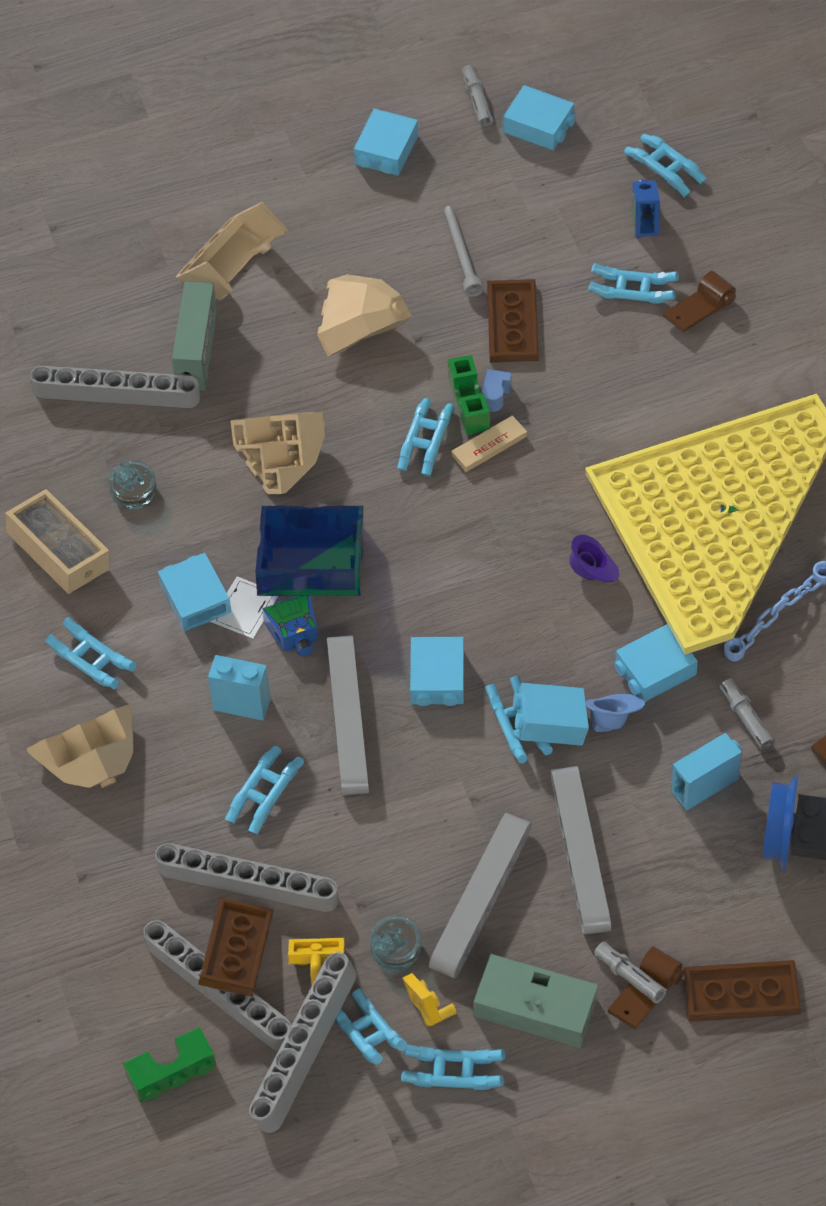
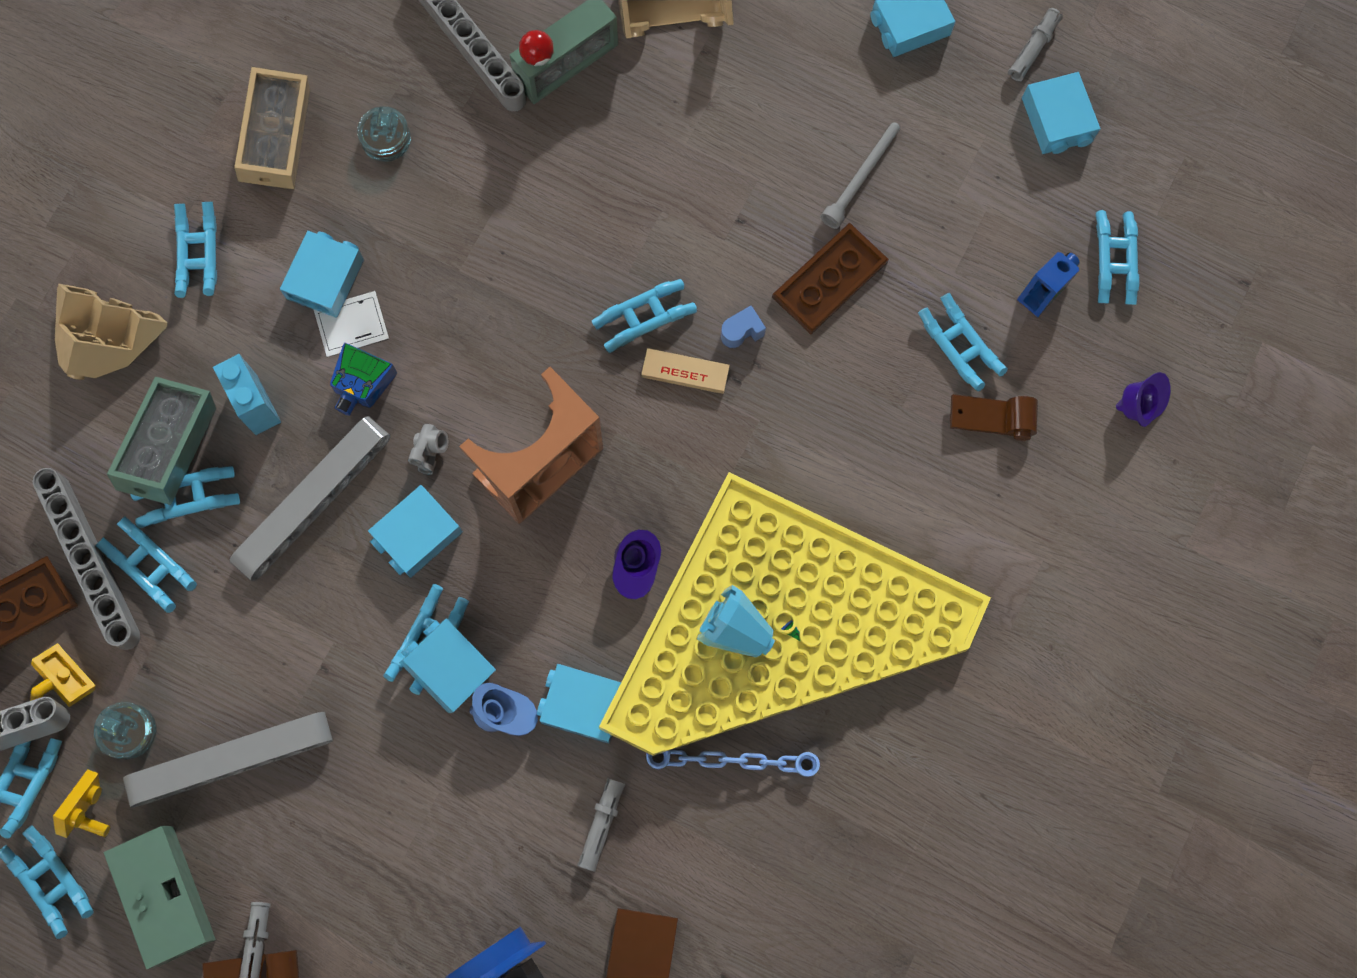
camera: 40 degrees right, 20 degrees up
tan brick [230,412,325,494] -> none
clear blue tile [255,506,365,596] -> none
tan brick [317,274,412,357] -> none
green arch [448,354,490,435] -> none
light grey beam [550,766,611,935] -> none
medium azure brick [671,733,742,811] -> none
none -> medium azure piece [95,516,197,613]
none -> brick [107,377,216,505]
none -> light grey plate [408,424,449,475]
none -> nougat piece [459,367,603,524]
none -> red piece [519,30,554,66]
none -> medium azure cone [697,585,775,658]
none -> dark purple piece [1116,372,1171,427]

